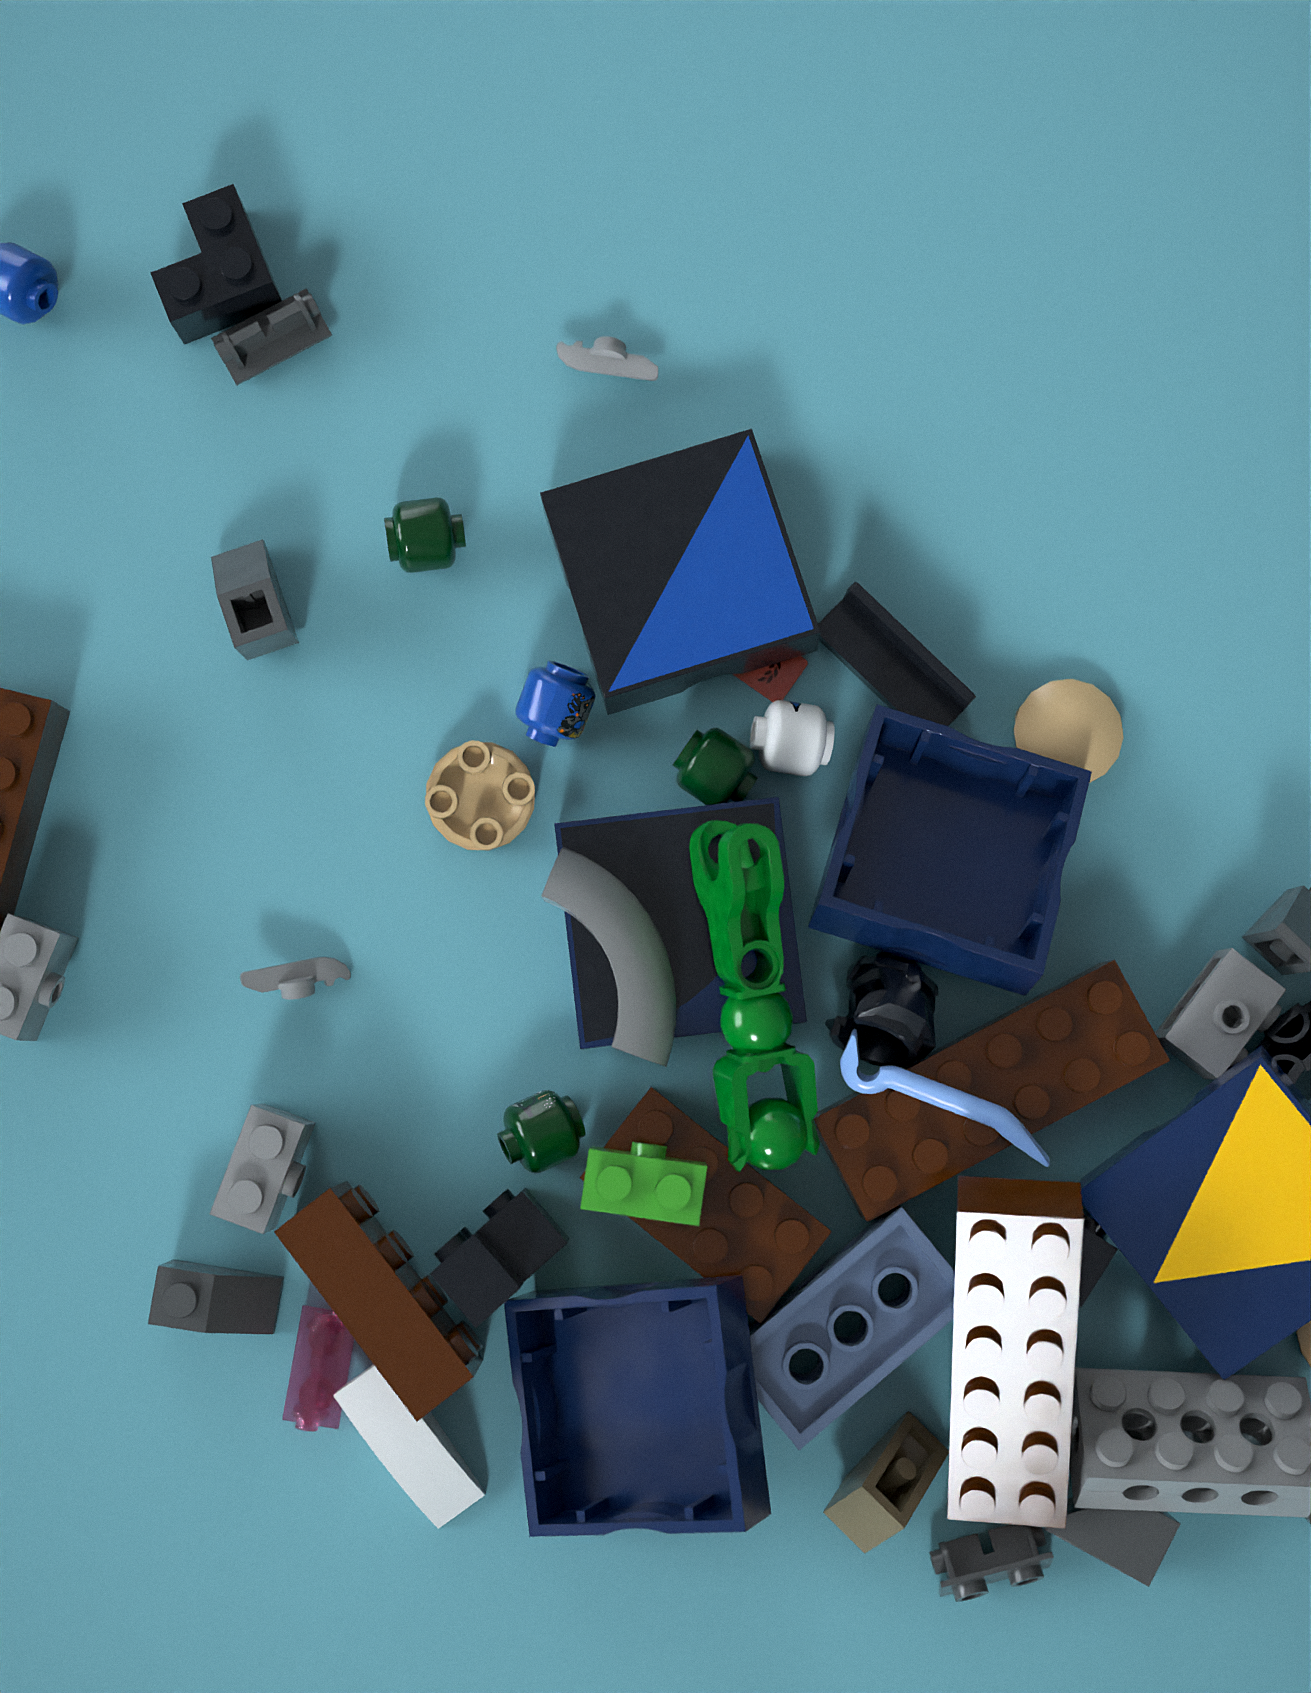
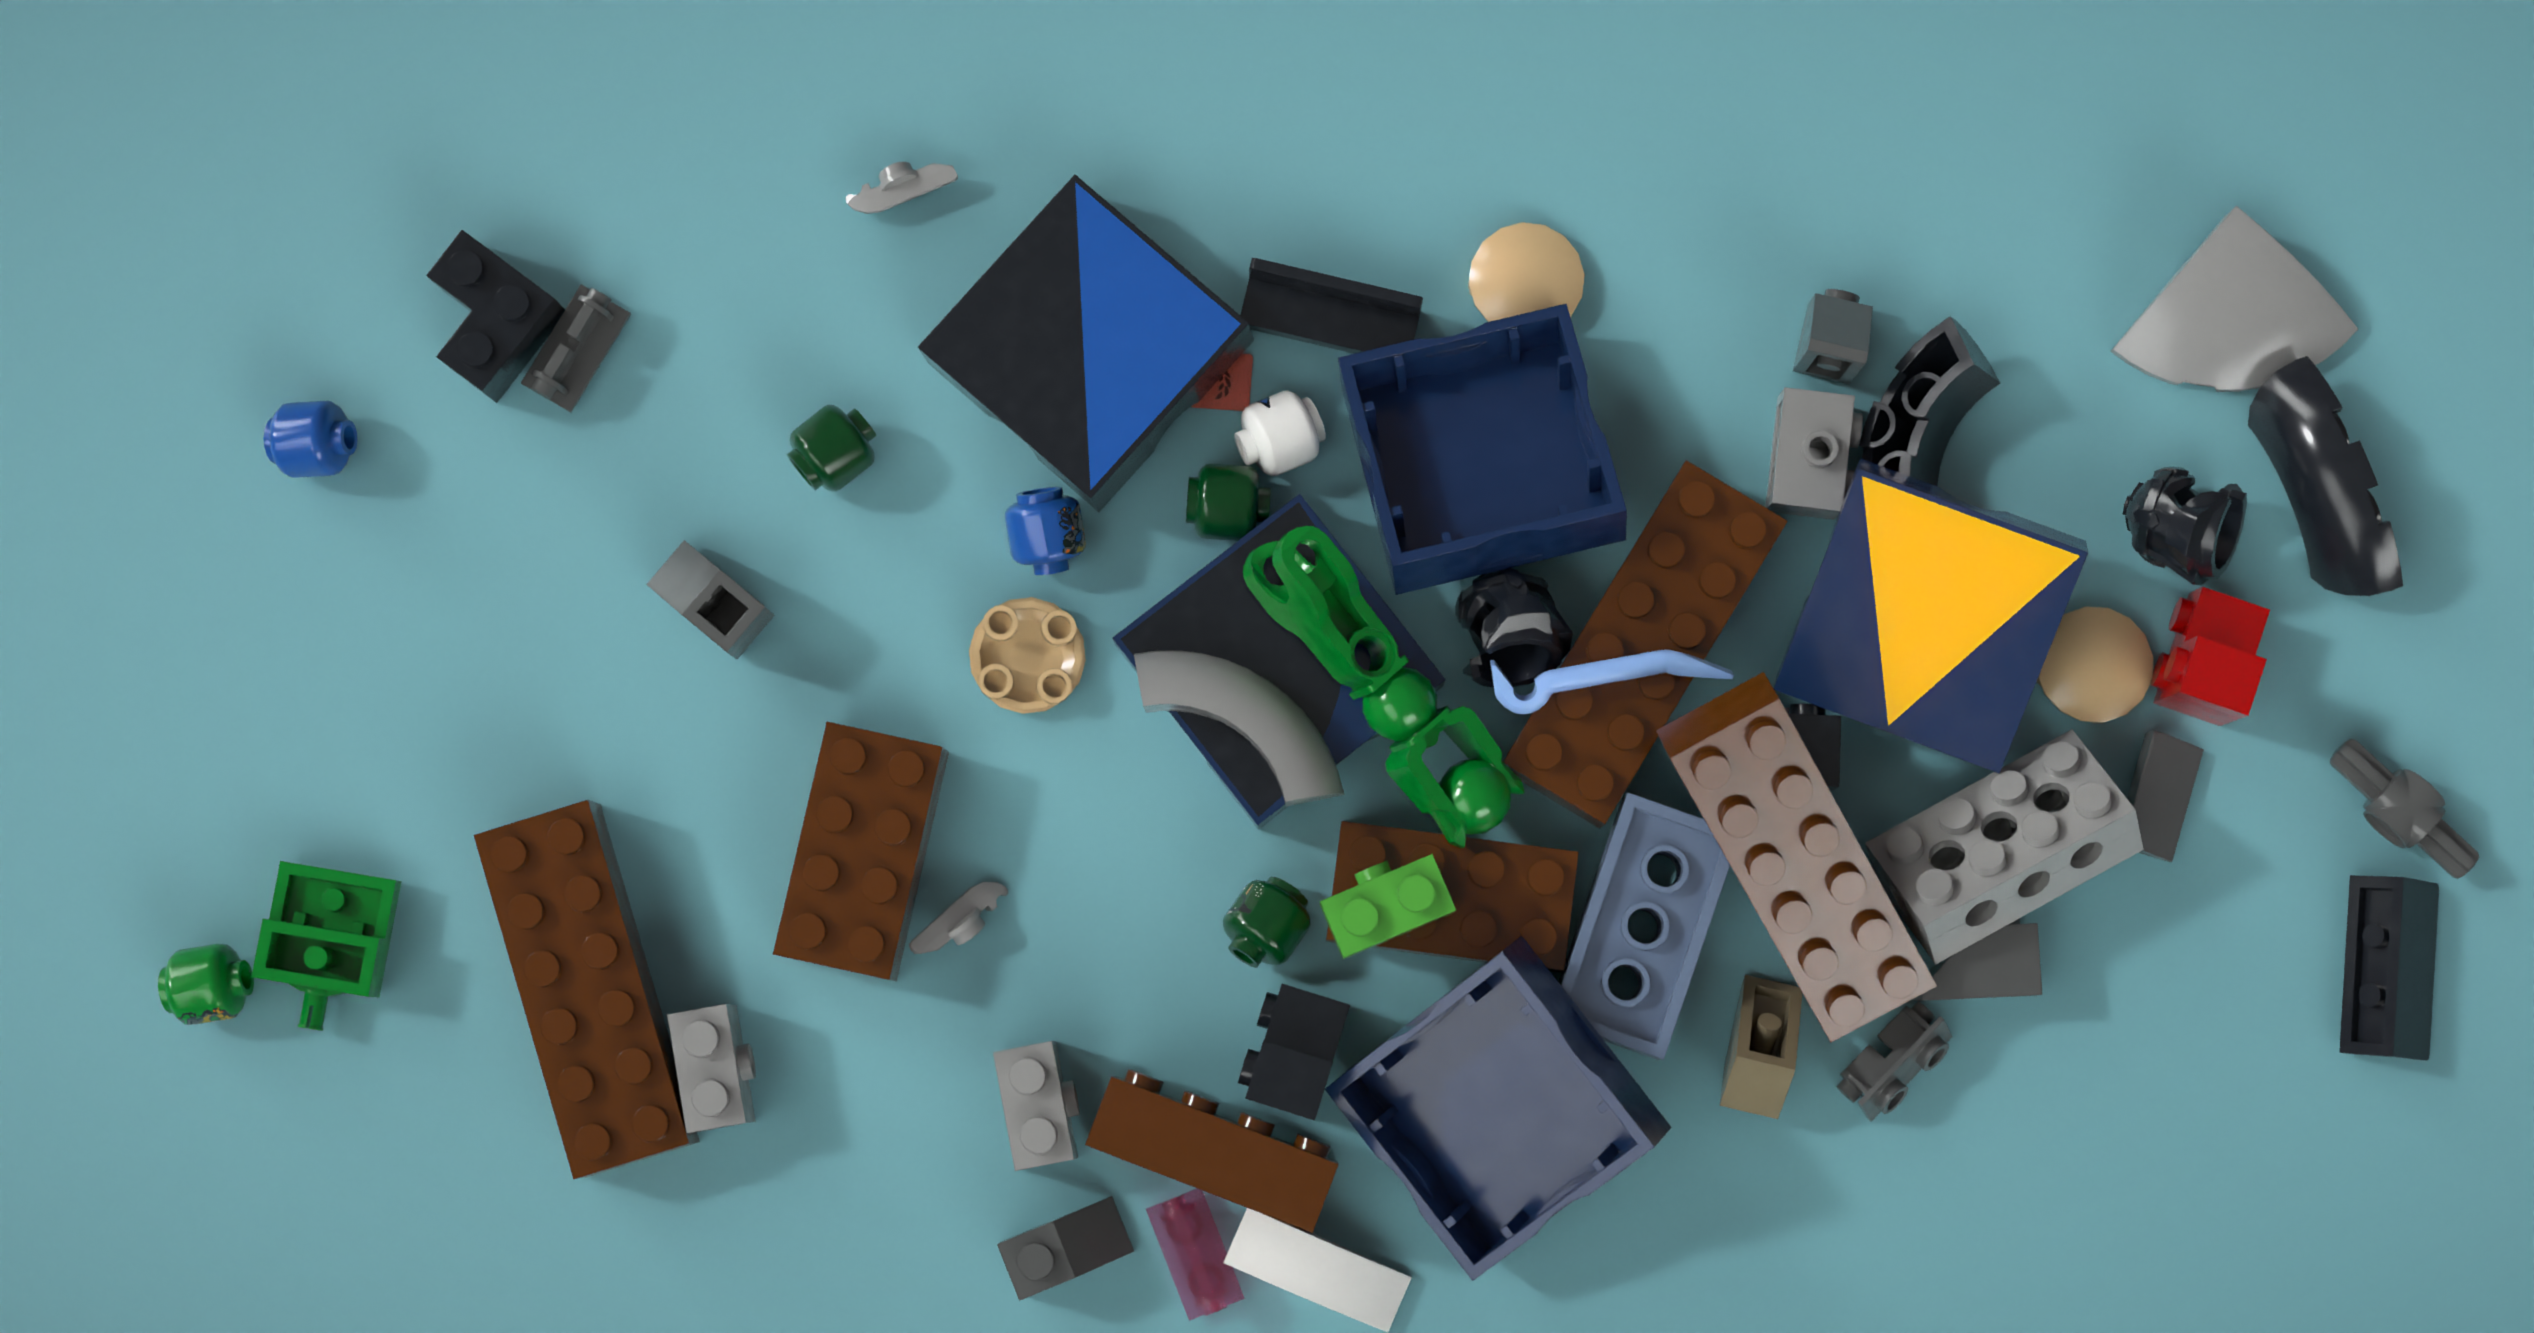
camera: 25 degrees left, 0 degrees up
none -> reddish brown brick [773,721,949,982]

